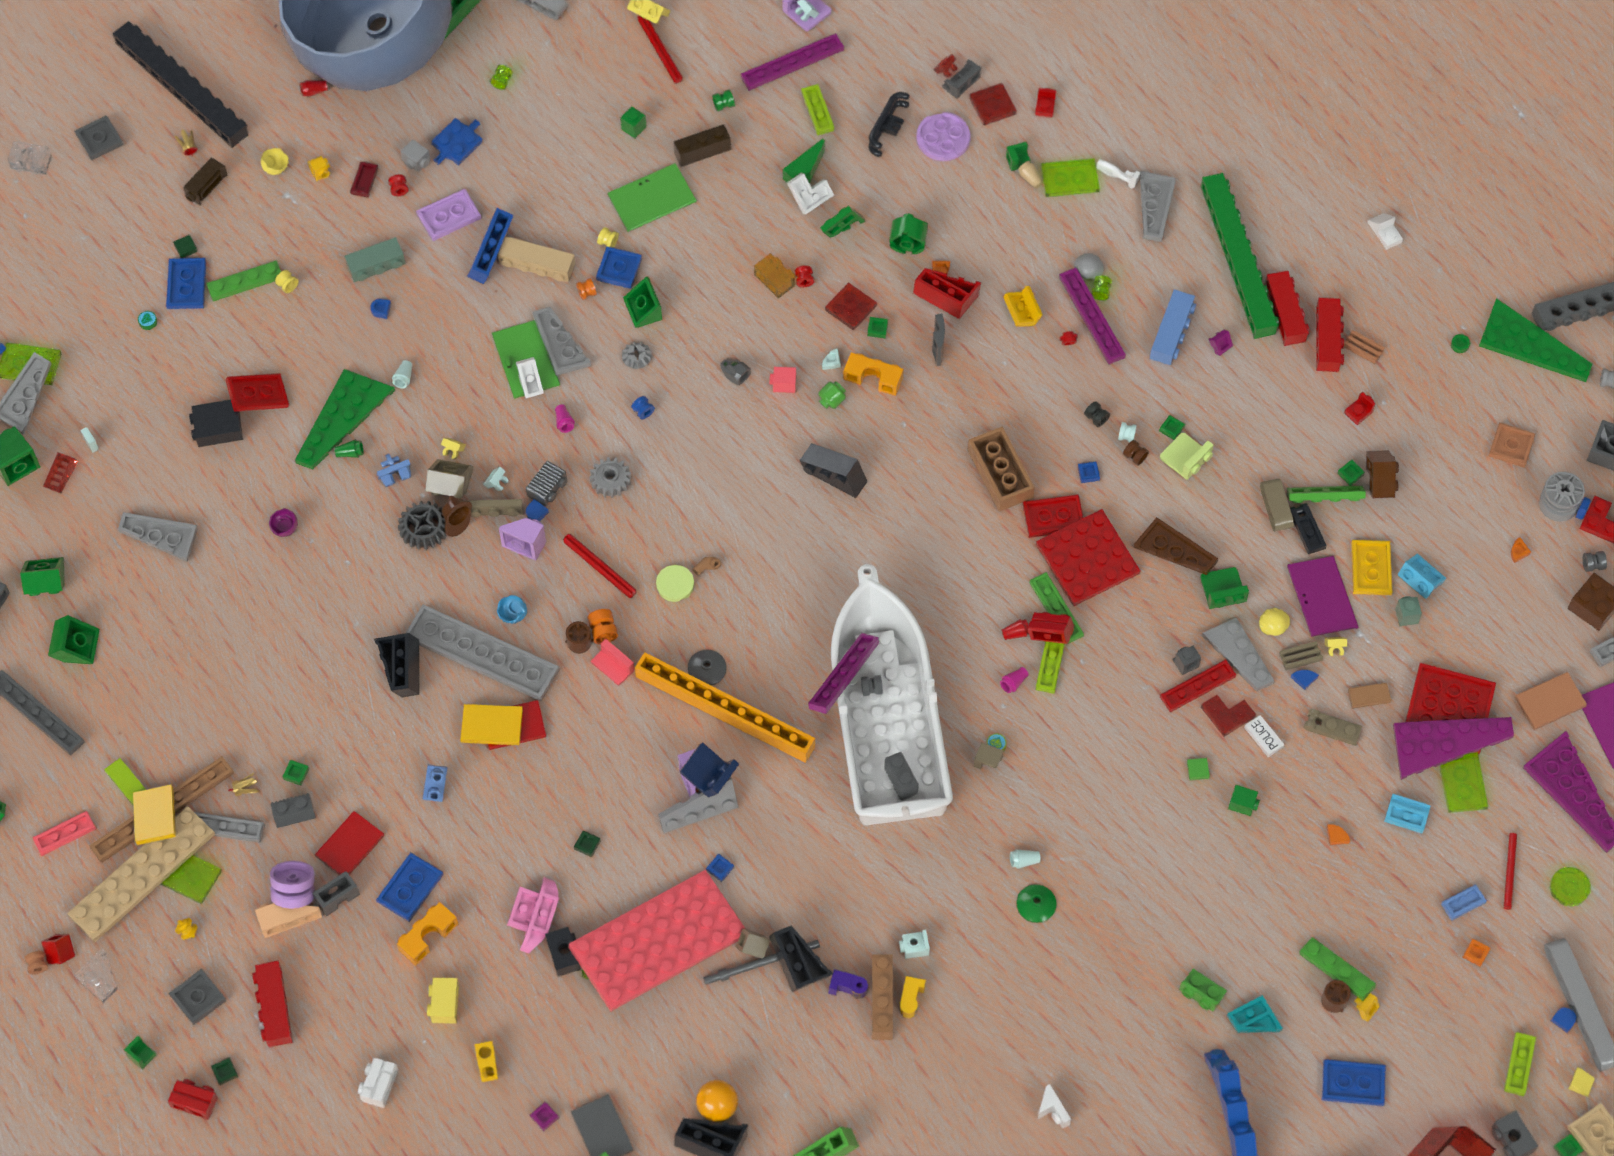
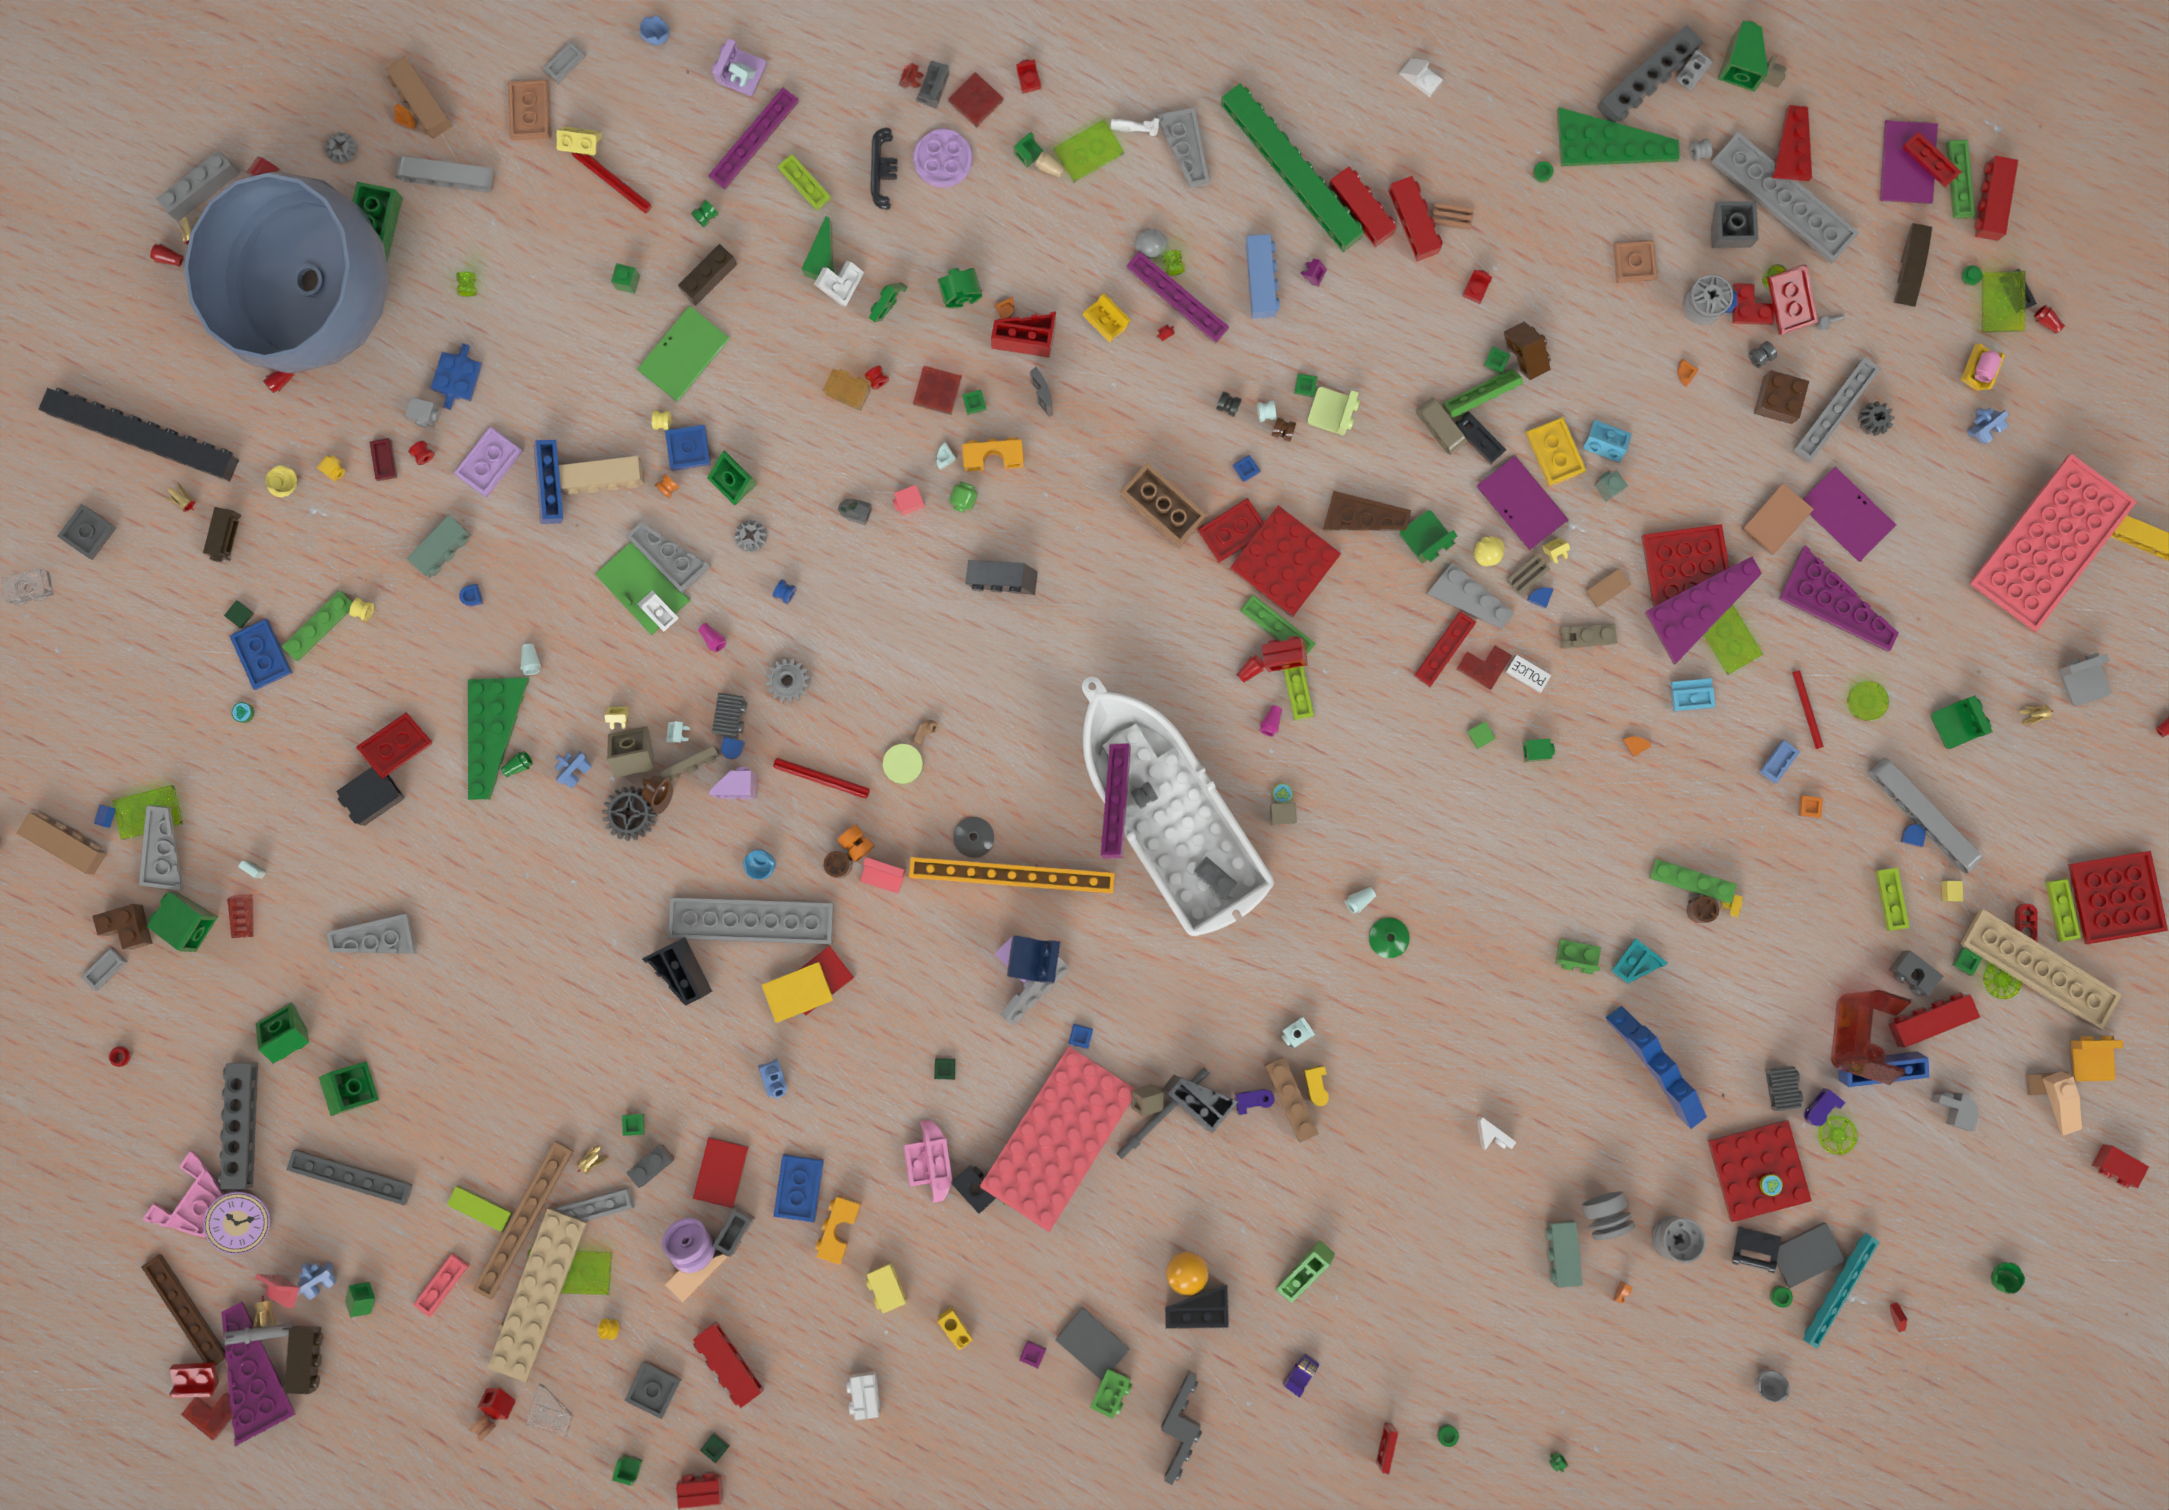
camera: 25 degrees left, 20 degrees up
yellow tile [133,785,176,845] -> none
magenta hair [269,508,298,537] -> none
dark grey brick [1173,645,1201,675] -> none
blue tile [1322,1059,1386,1106] -> none

